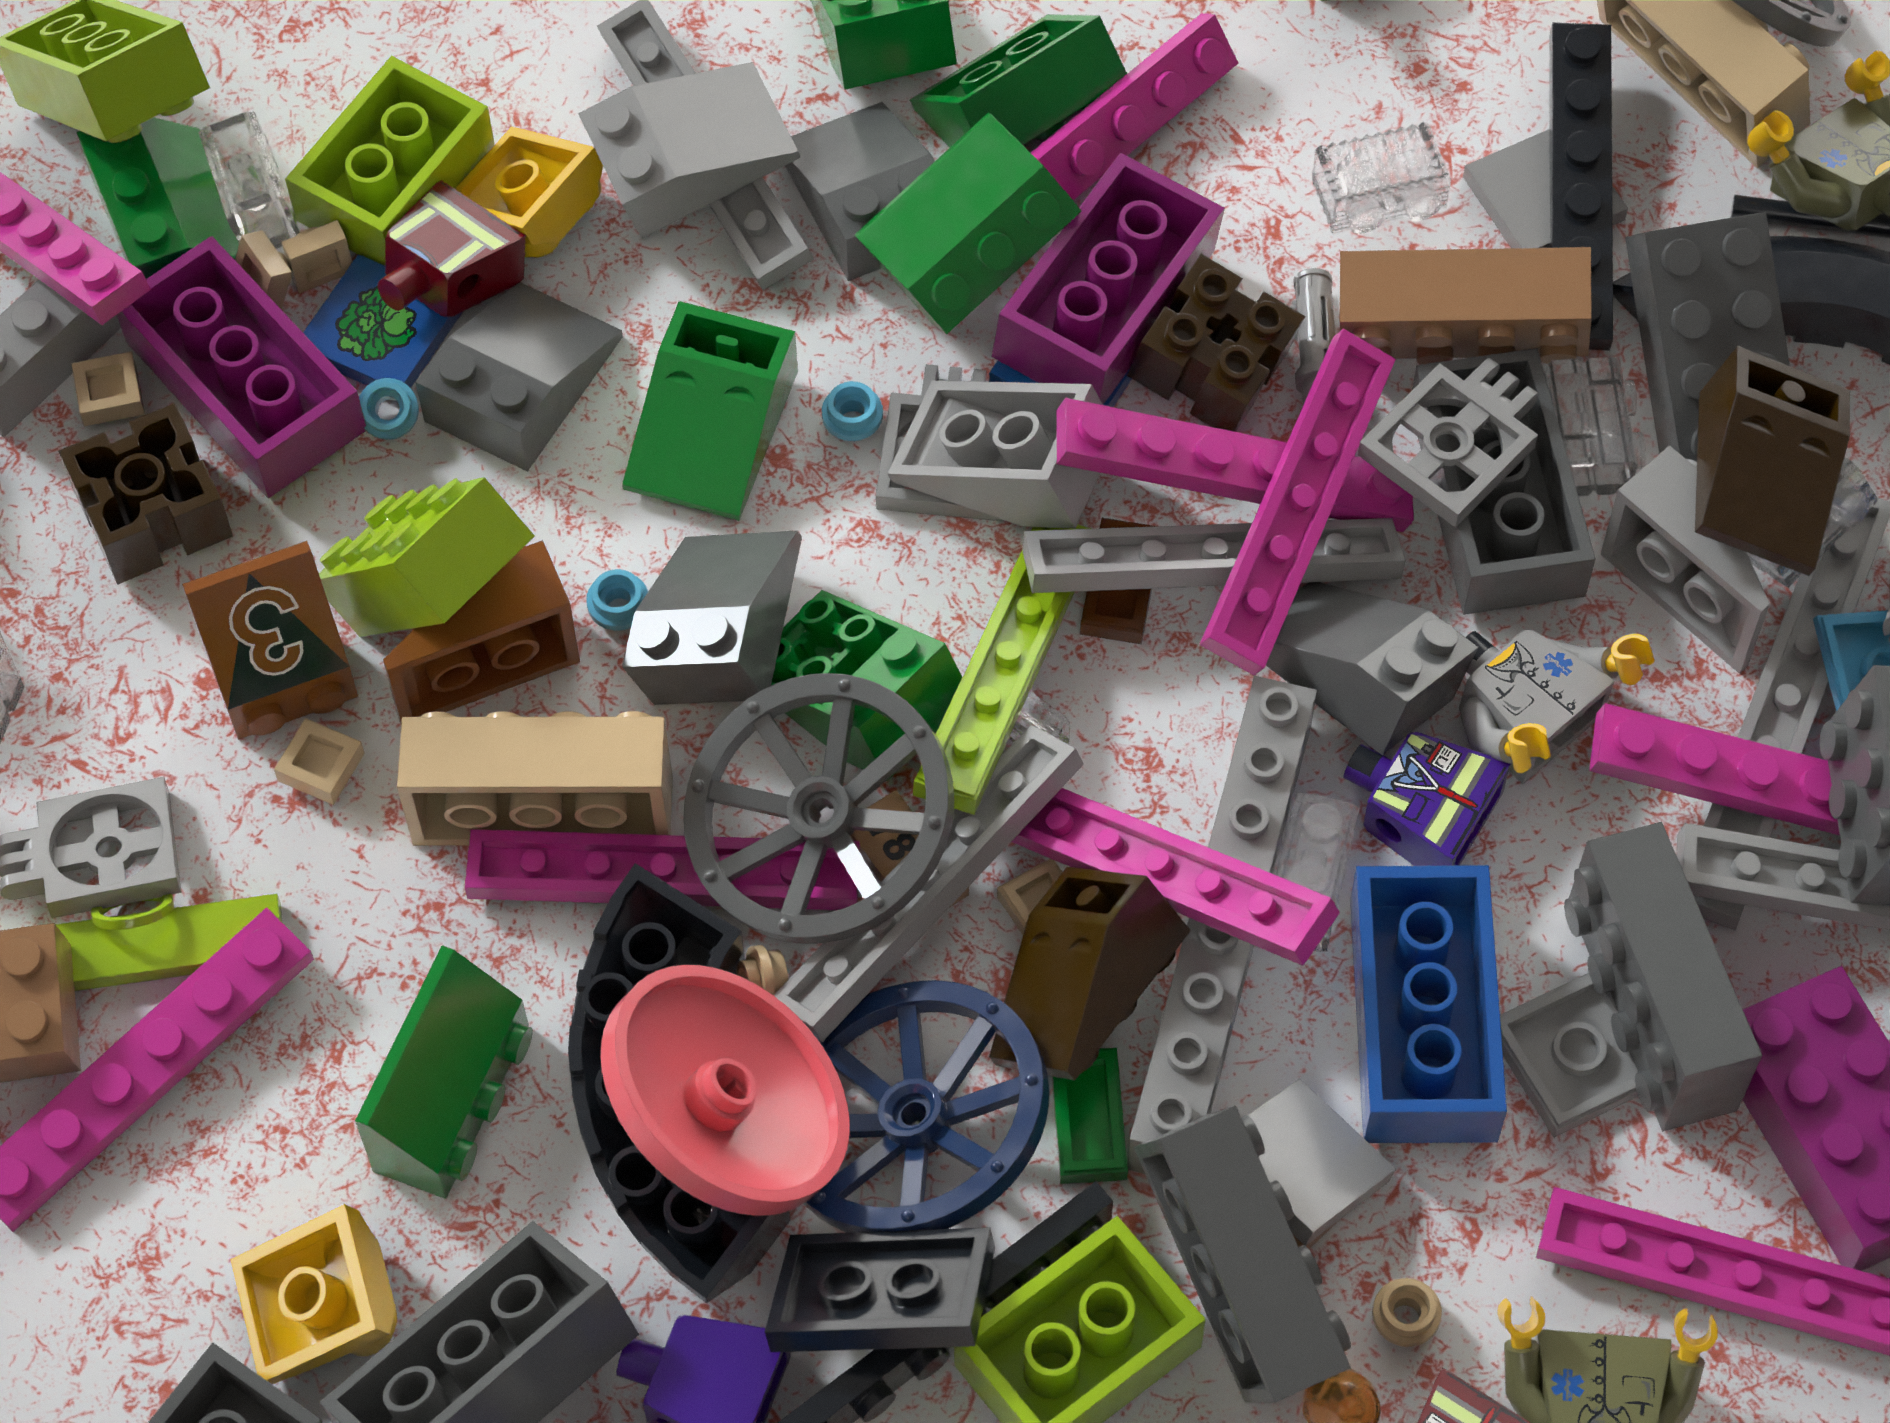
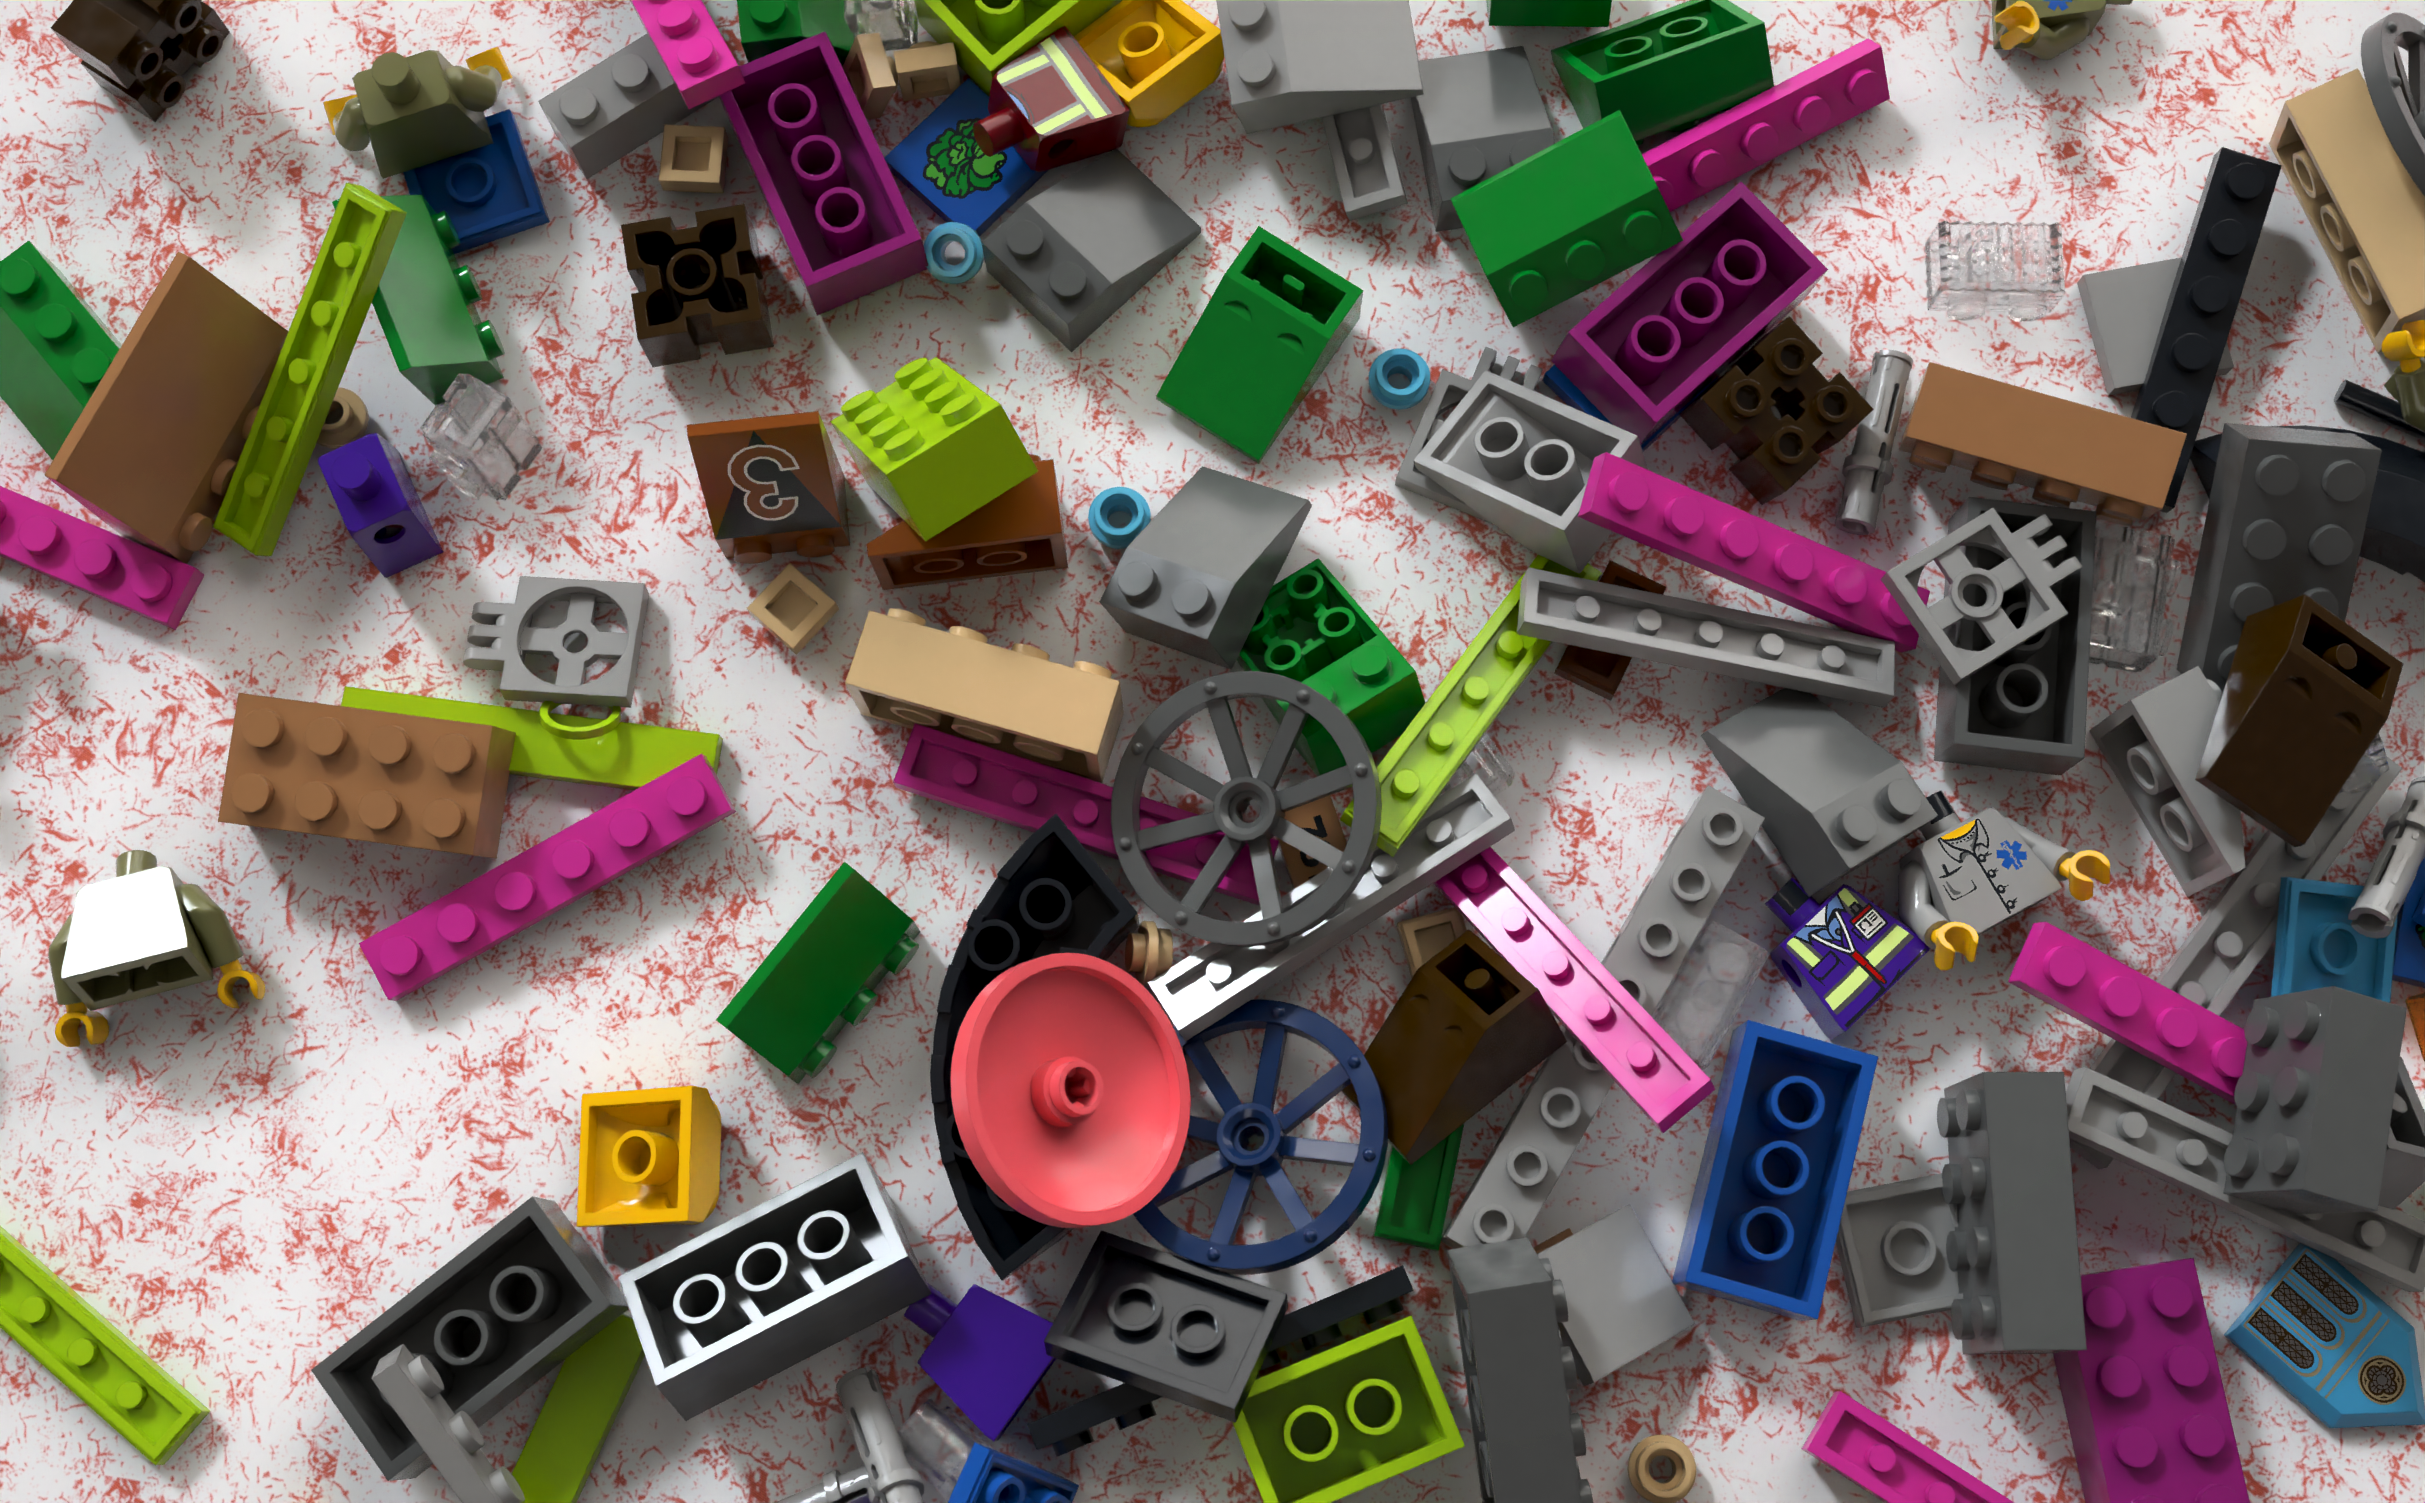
camera: 15 degrees right, 15 degrees up
dark pink plate [1199,329,1396,676] -> none

